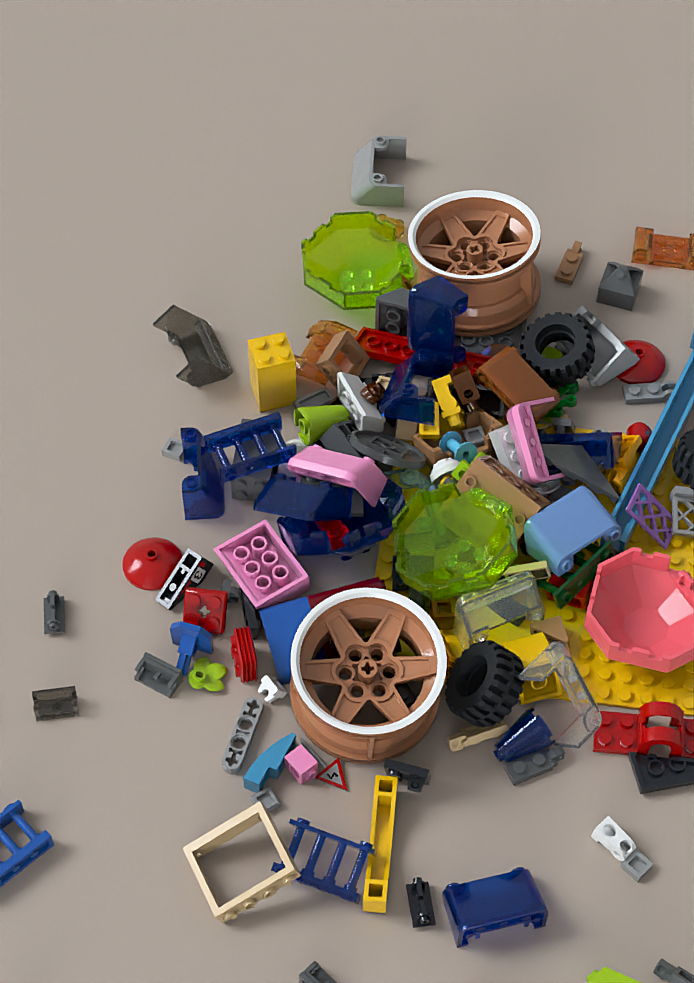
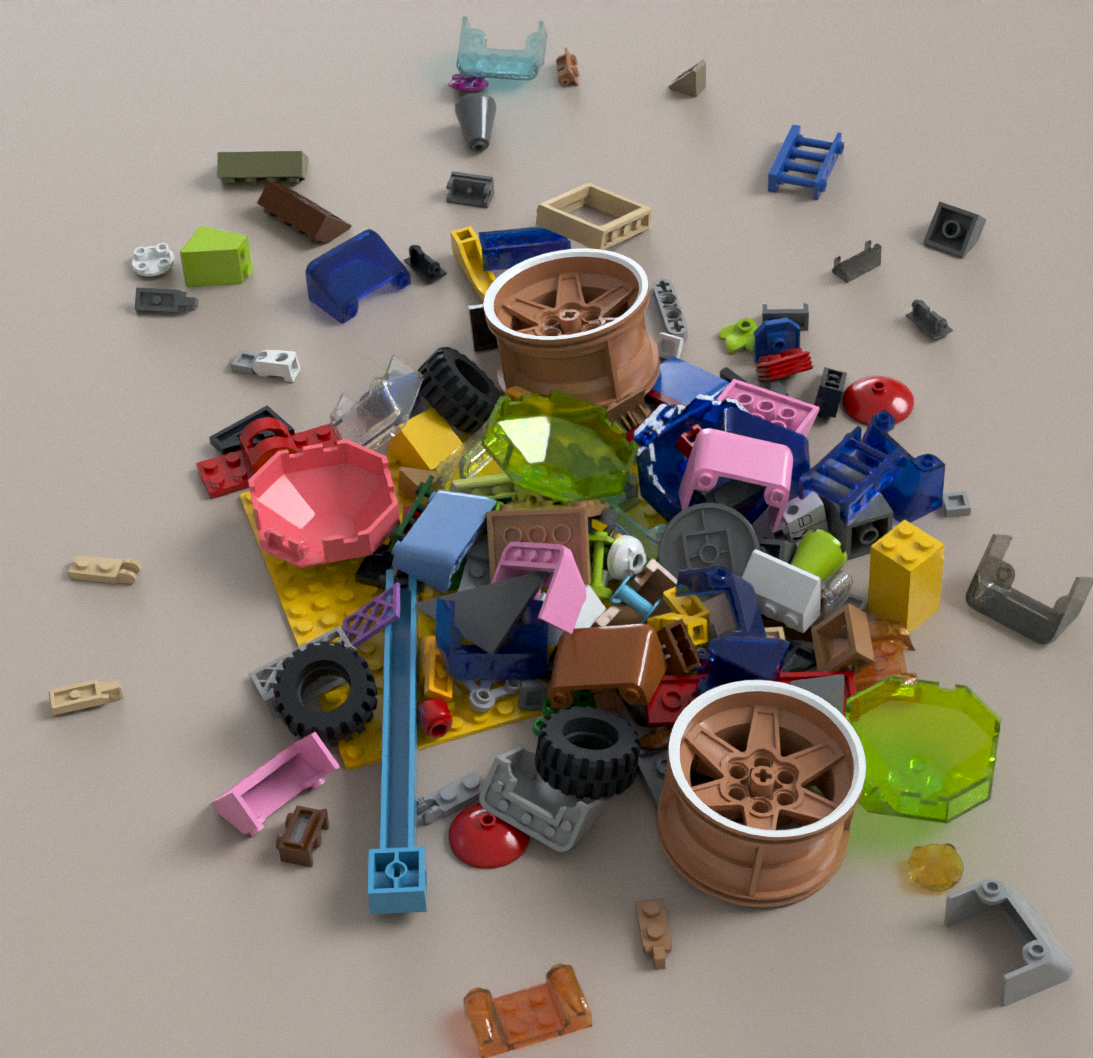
camera: 155 degrees right, 10 degrees down
red brick [230,626,258,684] -> none
reddish brown plate [361,382,385,405] -> none
dark grey piece [596,262,644,311] -> none

